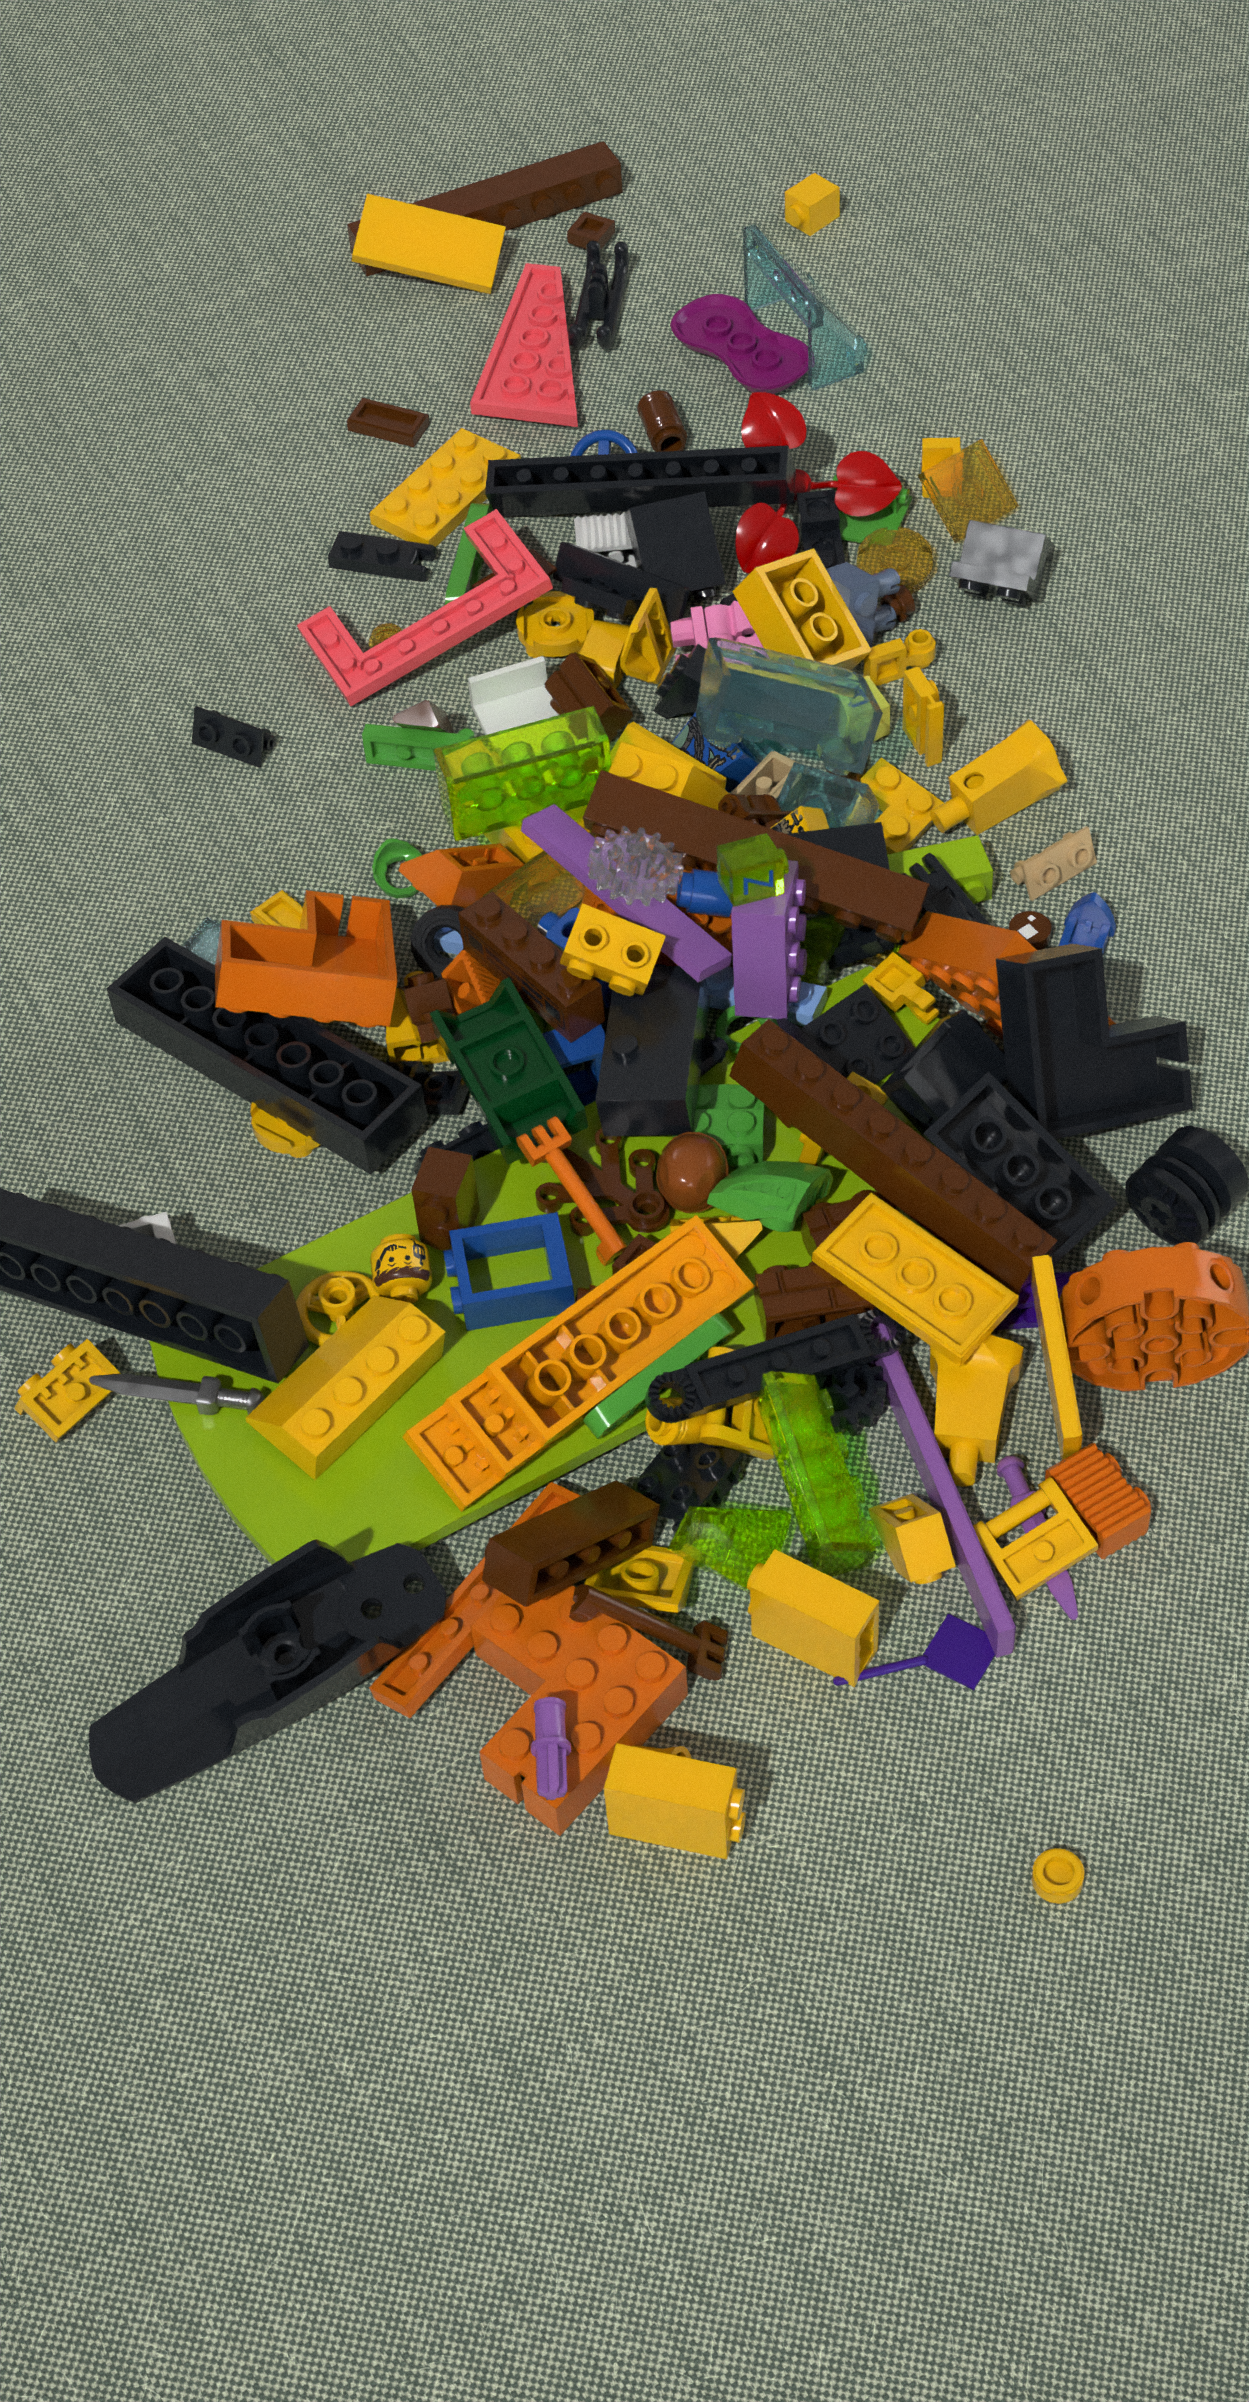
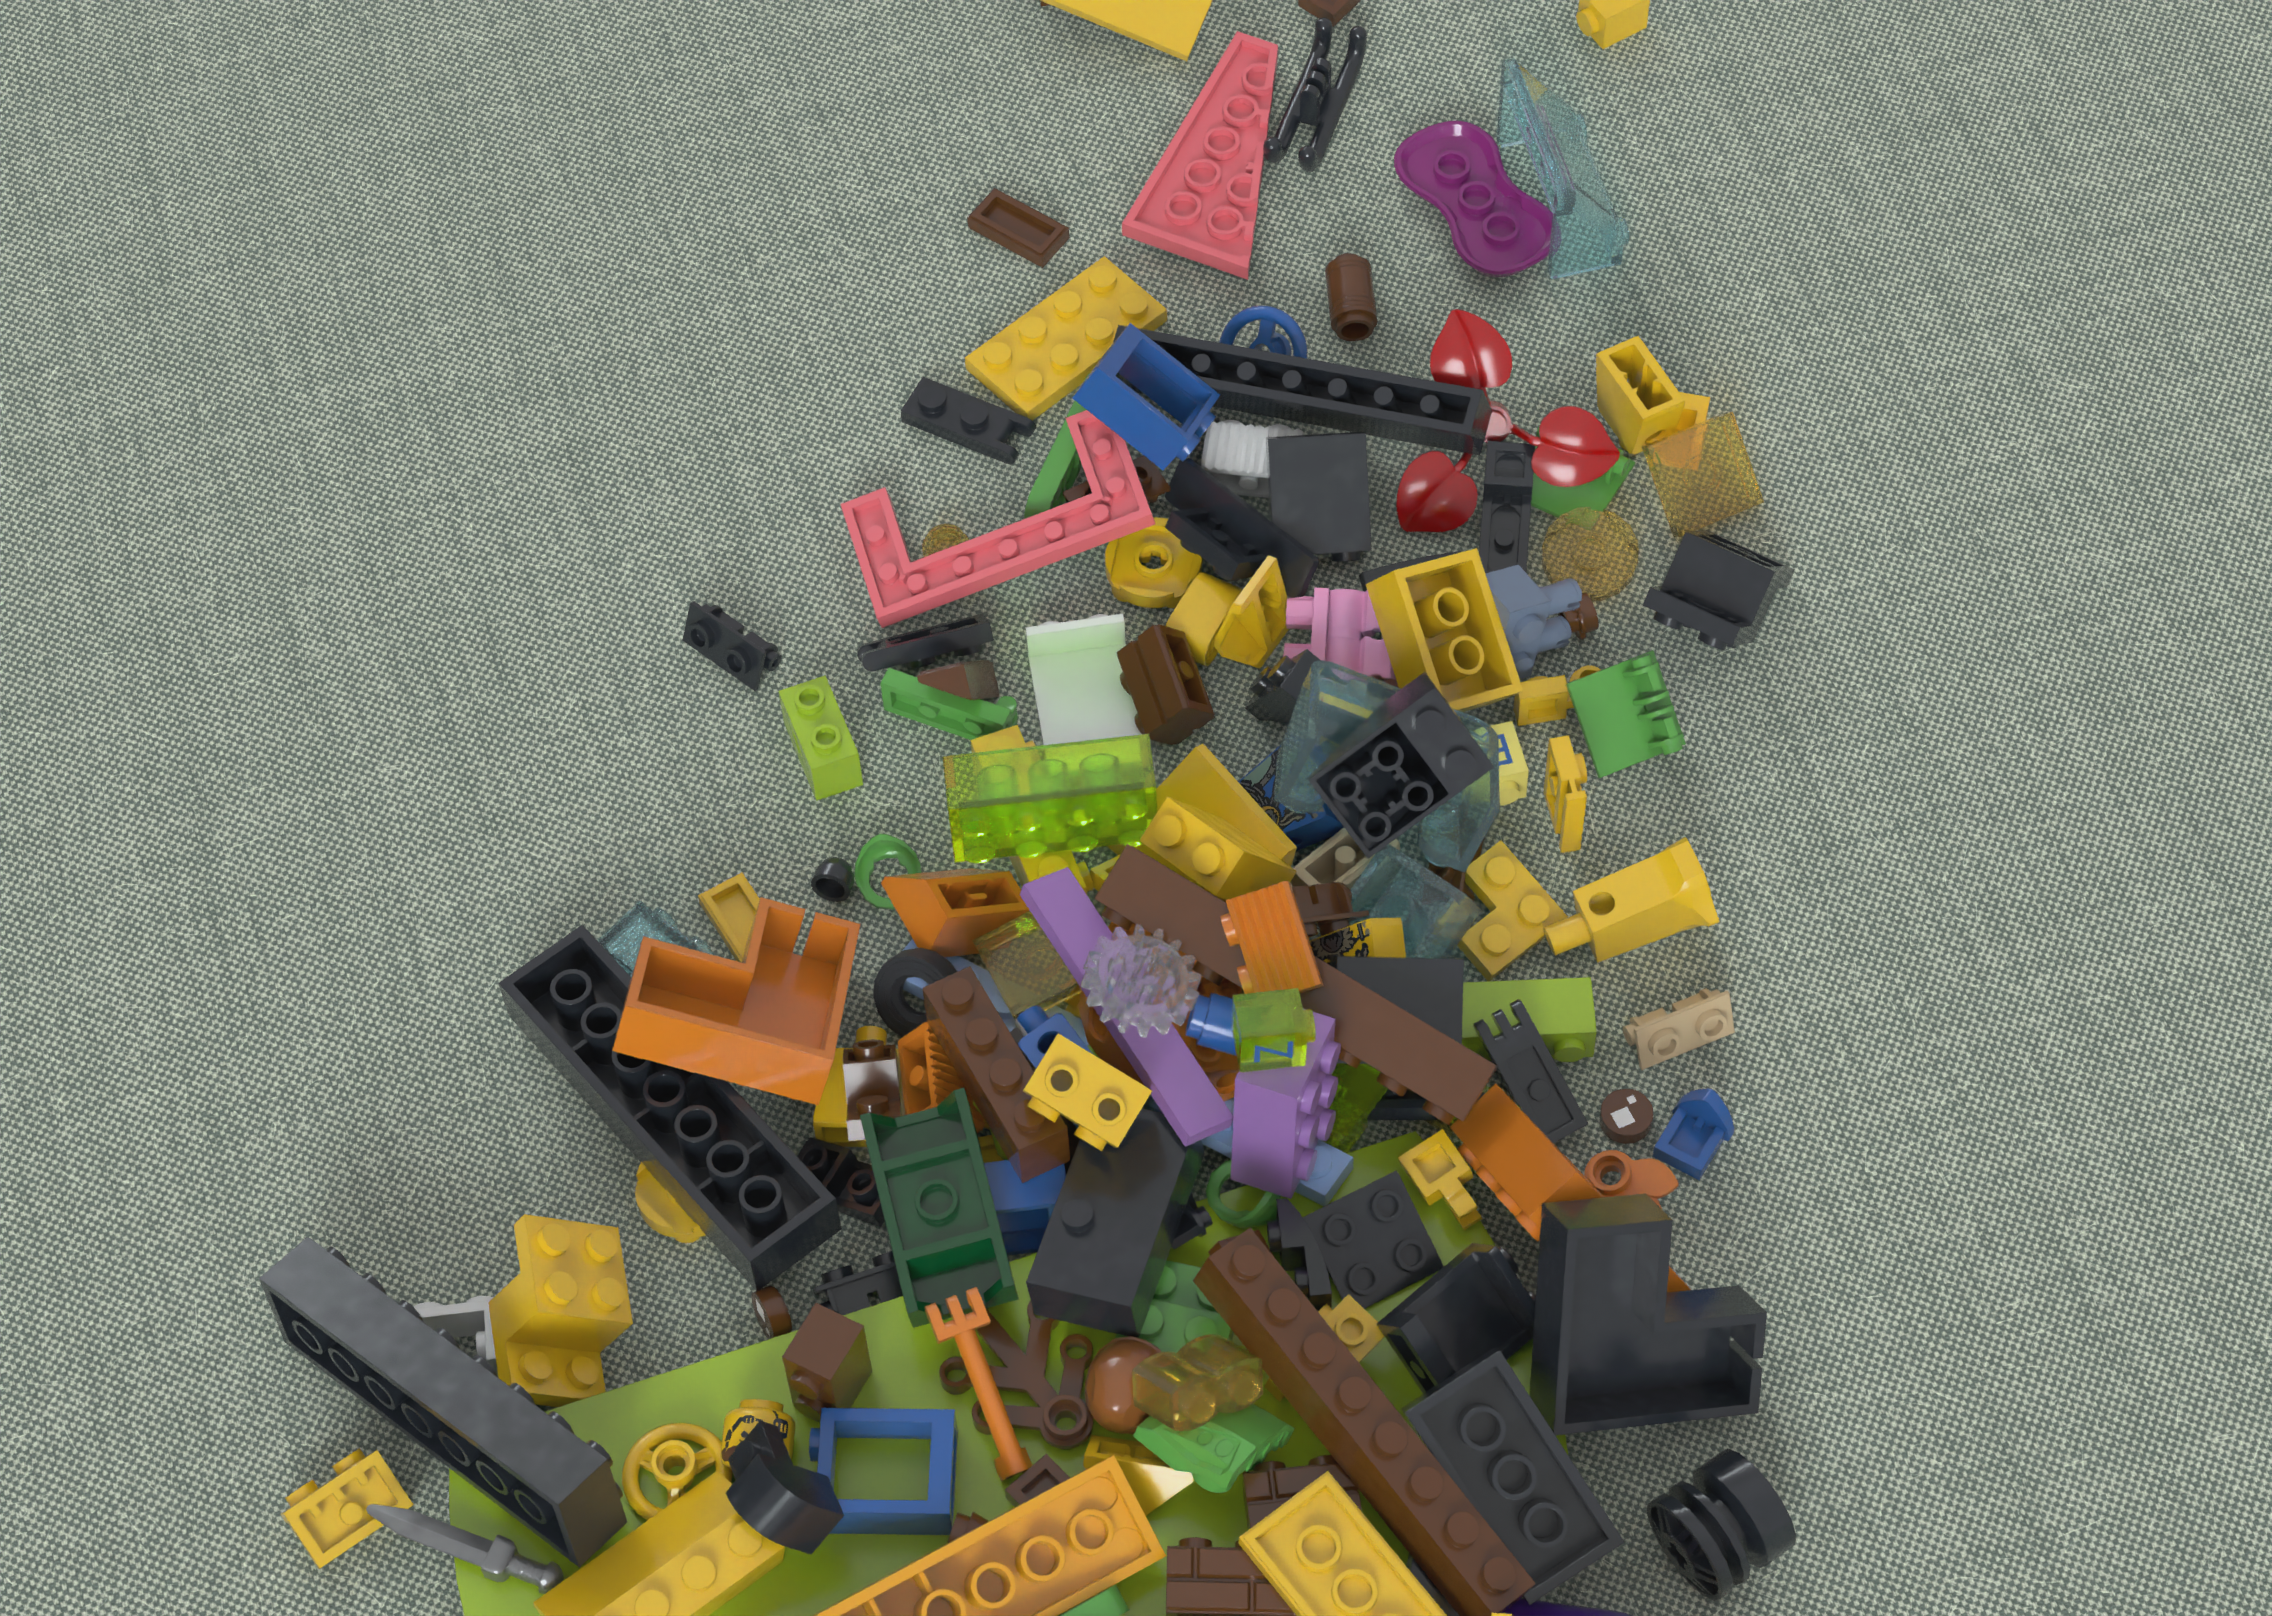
camera: 10 degrees right, 5 degrees up
none -> yellow bracket [488,1214,633,1407]
none -> black brick [726,1420,844,1555]
none -> reddish brown tile [751,1285,792,1339]
none -> lime brick [778,675,863,801]
none -> black hinge [811,857,854,902]
none -> black hinge [857,614,994,672]
none -> blue window [1072,323,1220,471]
none -> clear yellow brick [1132,1334,1263,1431]
none -> orange brick [1220,880,1324,1006]
none -> black slope [1307,672,1494,859]
none -> bright green hinge [1566,650,1686,778]
none -> yellow torso [1596,336,1685,455]

